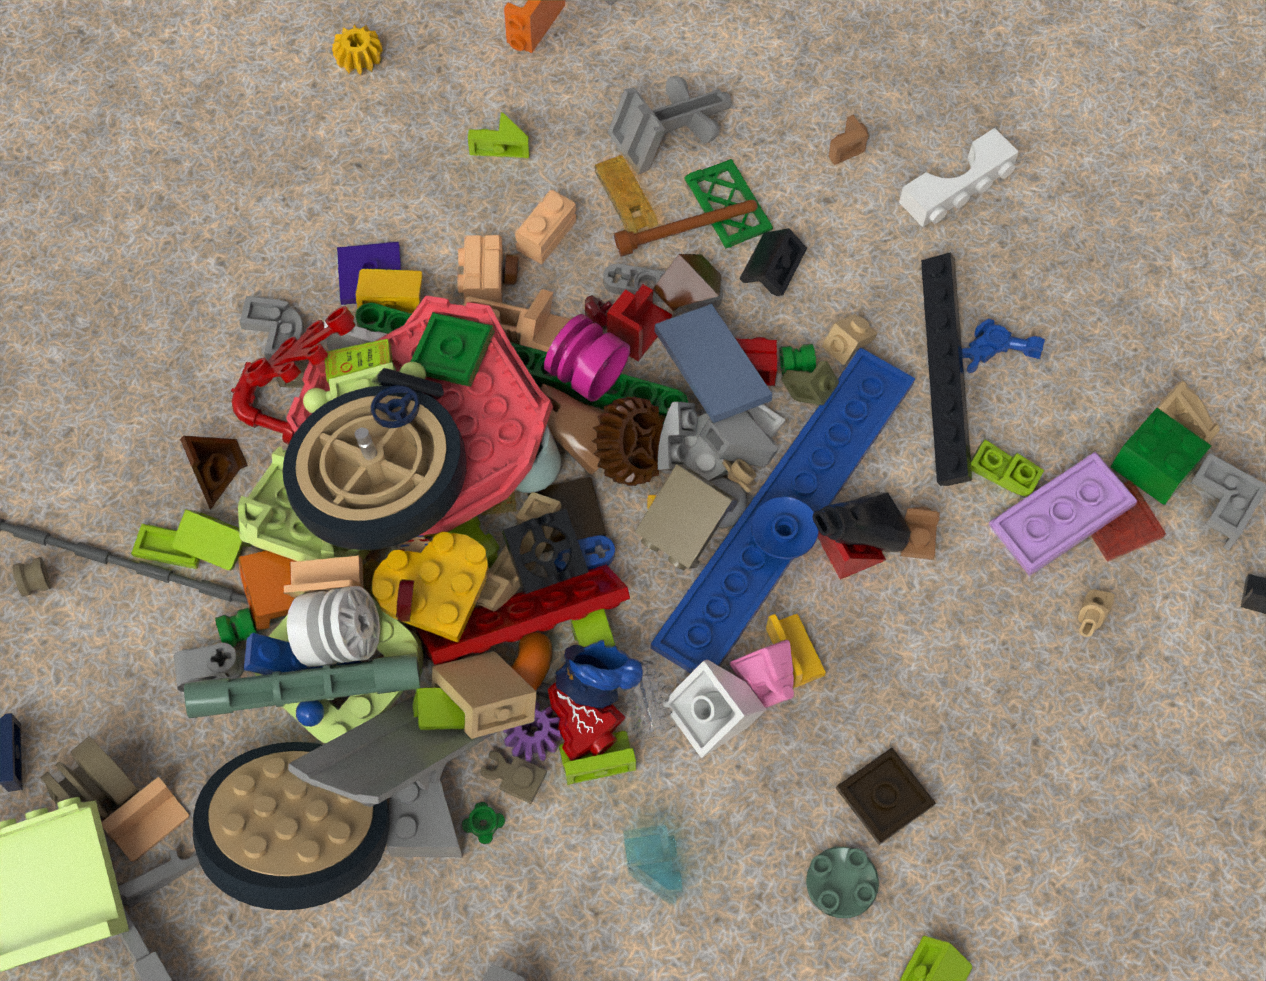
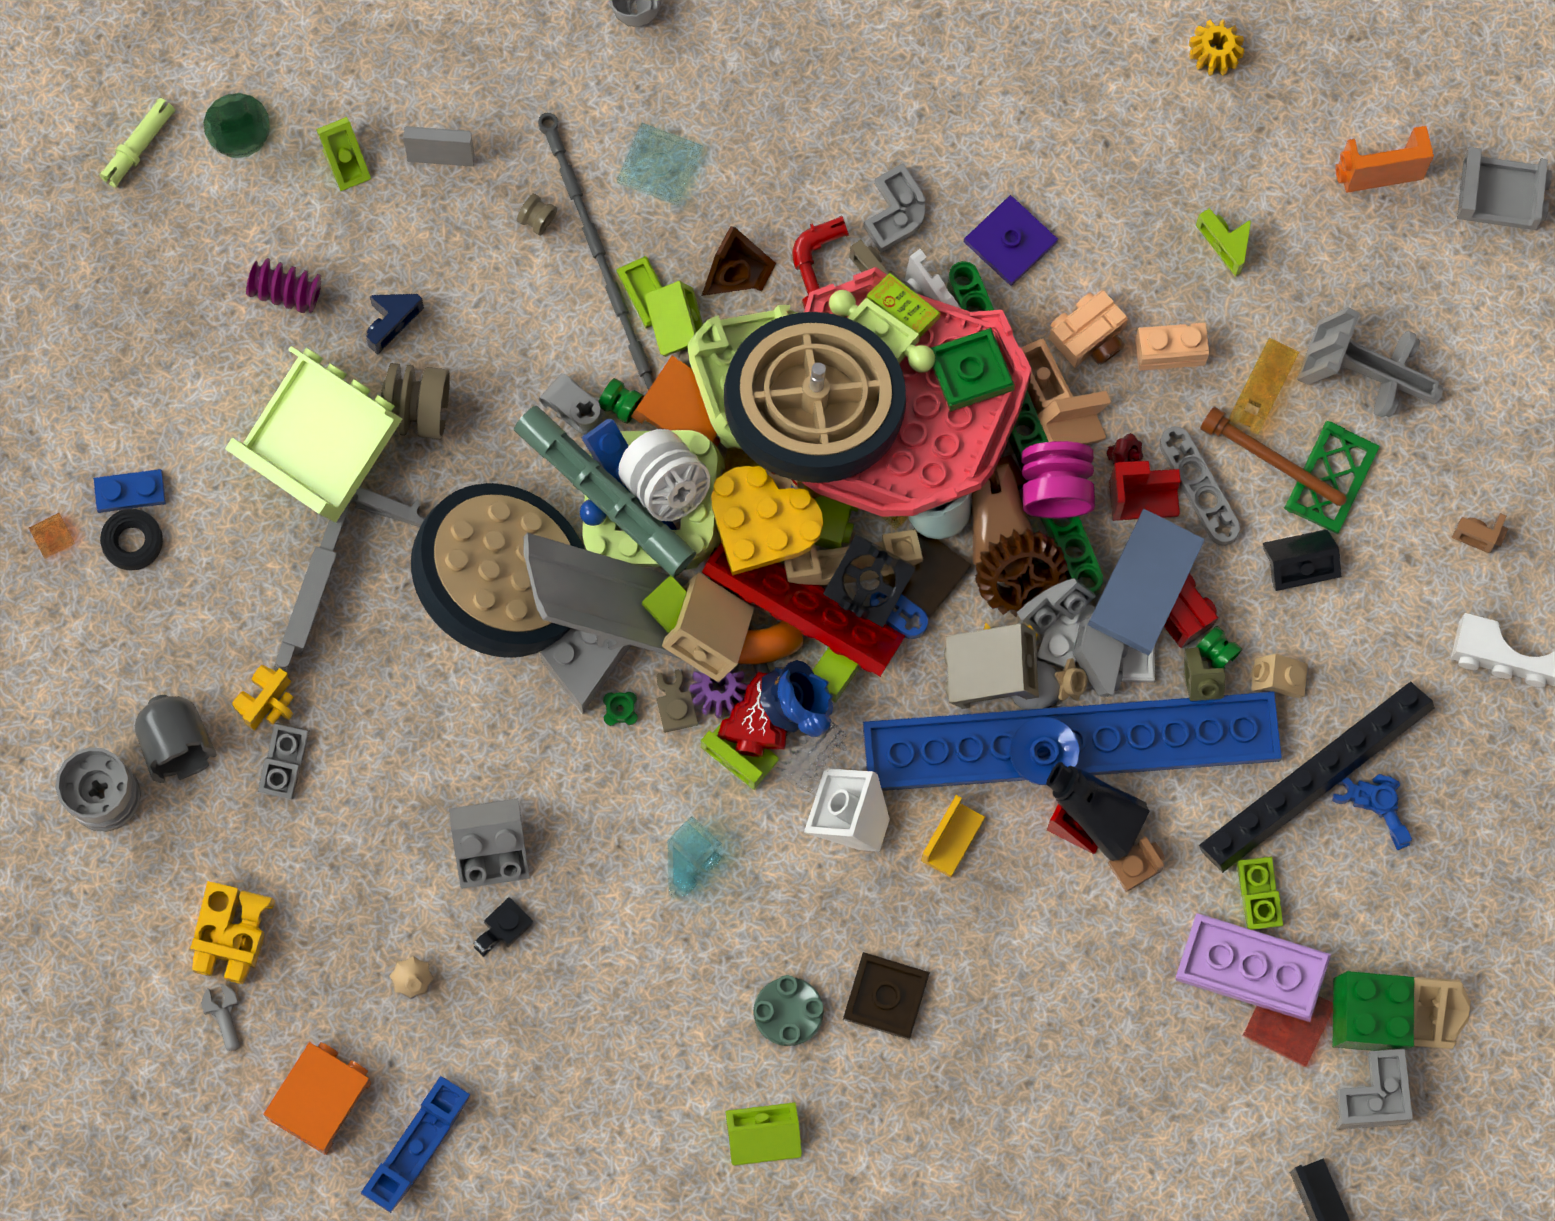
camera: 50 degrees right, 10 degrees up
light nougat panel [102,776,189,862] -> none
red plant [244,306,356,387] -> none
light nougat panel [284,556,364,598] -> none
yellow panel [356,269,423,314] -> none
dark blue piece [371,386,420,428] -> none
black tile [372,368,444,400] -> none
dark red tile [396,579,414,622] -> none
slope [653,254,722,312] -> none
bright pink piece [730,640,794,708] -> none
tan piece [1078,589,1115,637] -> none
none -> clear light blue tile [617,123,703,206]

